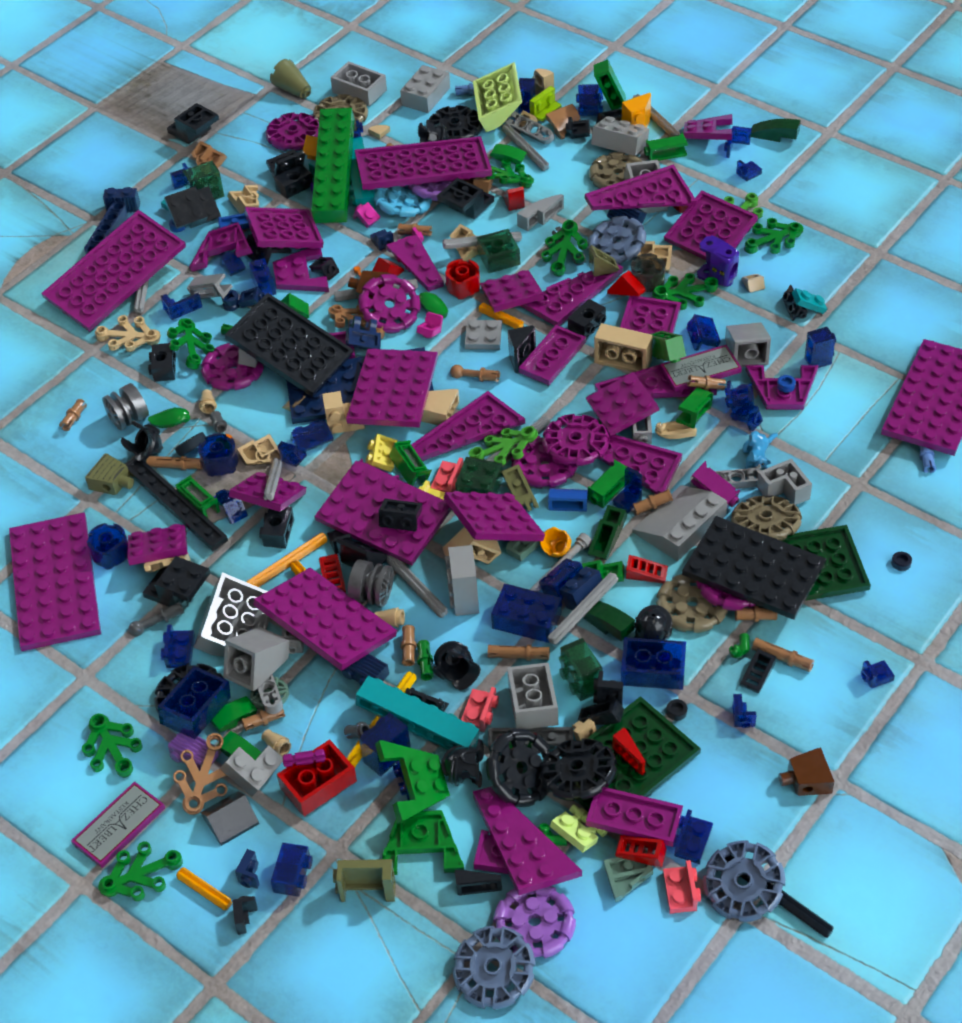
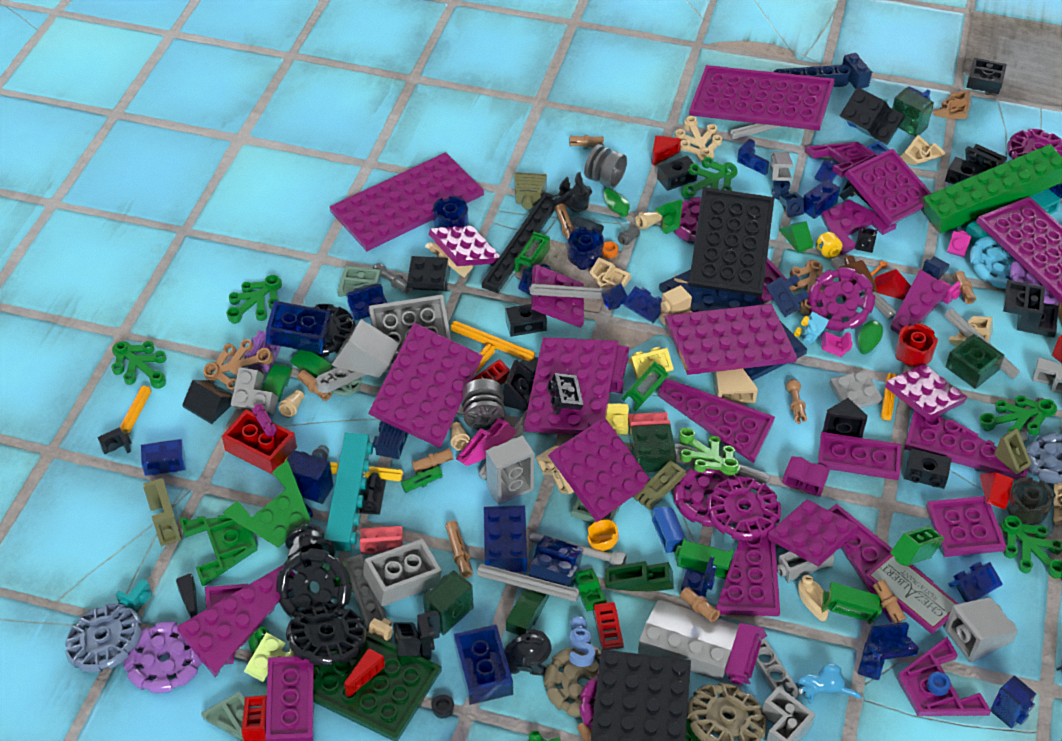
camera: 65 degrees right, 0 degrees up
light grey tile [71,781,165,868] -> none
dark blue bracket [235,849,260,889] -> none
black helmet [432,641,481,690] -> none
tan brick [594,323,653,372] -> none
none -> teal bracket [116,579,152,613]
none -> sand green wing [337,266,381,297]
none -> dark pink slope [456,418,517,466]
none -> medium blue piece [569,616,595,667]
none -> red slope [652,136,681,166]
none -> green slope [655,199,683,234]
none -> magenta brick [782,456,830,496]
none -> medium azure piece [794,311,829,345]
none -> yellow head [816,232,843,259]

